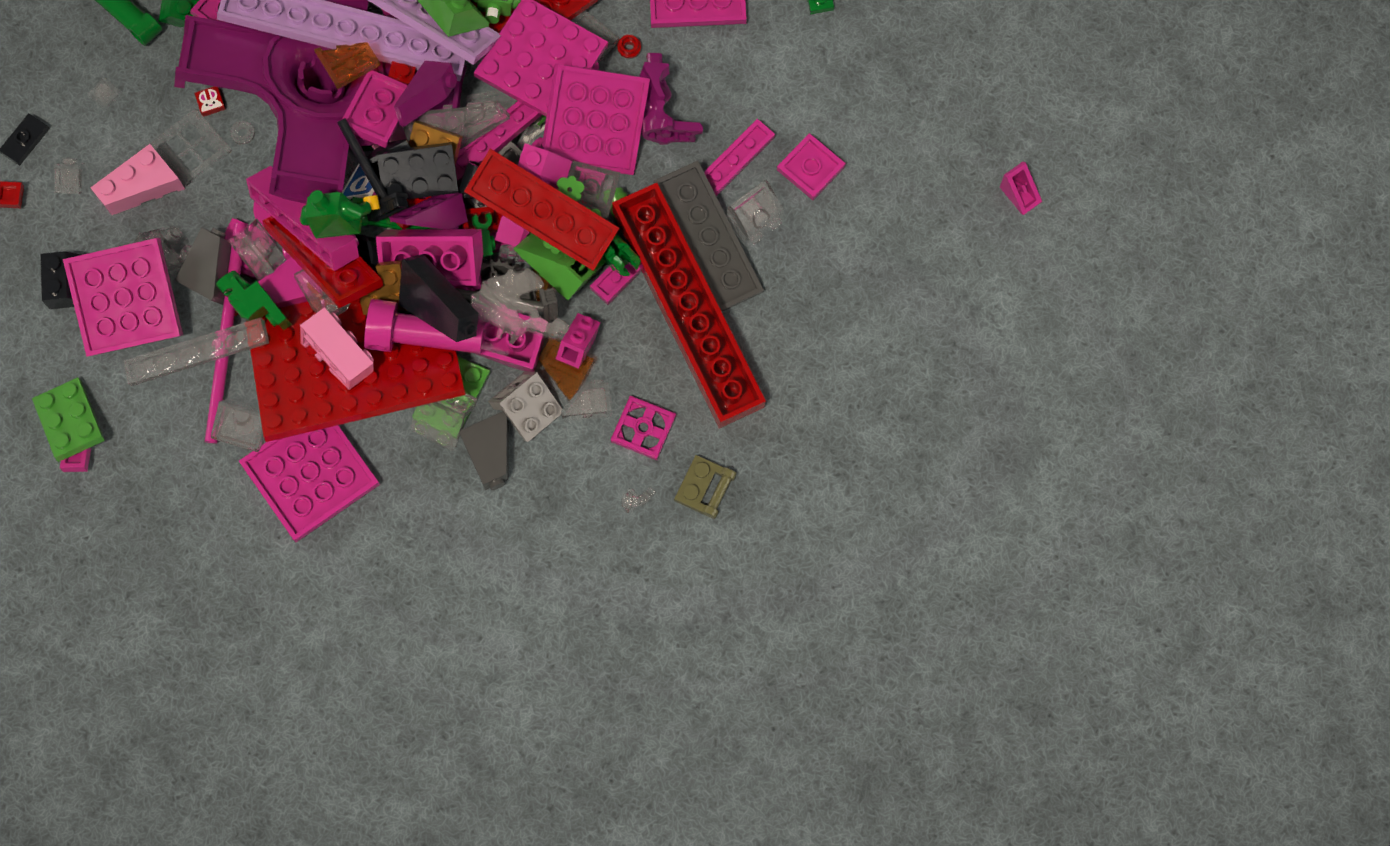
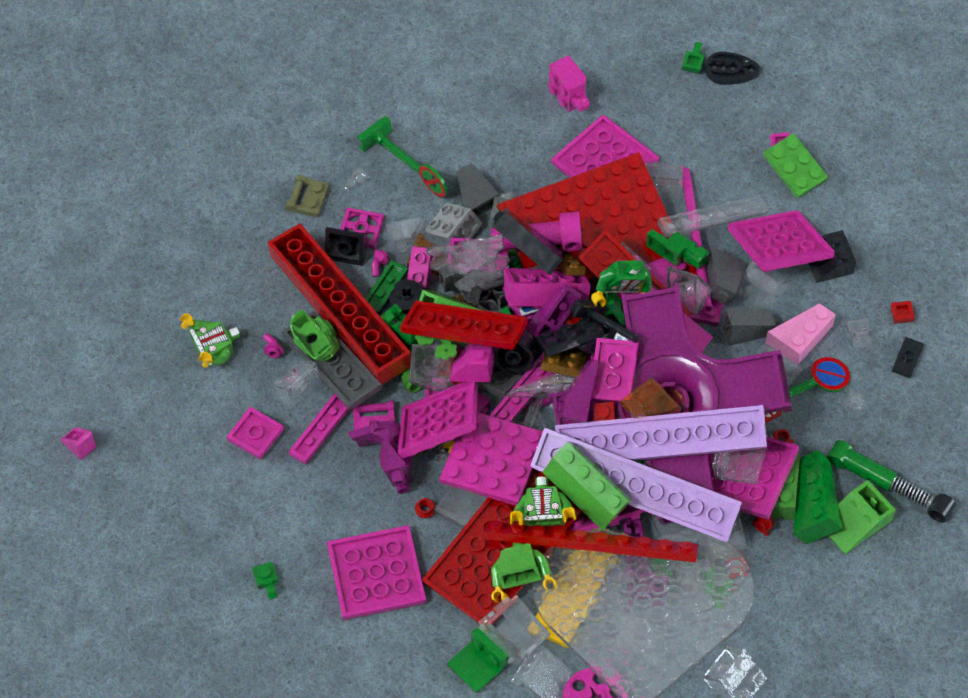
camera: 170 degrees right, 15 degrees down
bright pink wedge [300,307,374,390] -> none
none -> torso [179,313,241,368]
none -> dark pink plate [263,333,284,358]
none -> bright green piece [290,310,339,361]
none -> black slope [325,227,369,266]
none -> dark pink plate [353,400,395,430]
none -> green piece [357,115,448,197]
none -> green plate [365,260,408,315]
none -> dark pink plate [372,249,389,277]
none -> black piece [389,279,424,315]
none -> dark pink hinge [548,55,590,112]
none -> green plate [682,42,705,74]
none -> black piece [705,51,760,85]
none -> dark grey slope [723,308,778,346]
none -> piece [765,357,850,415]

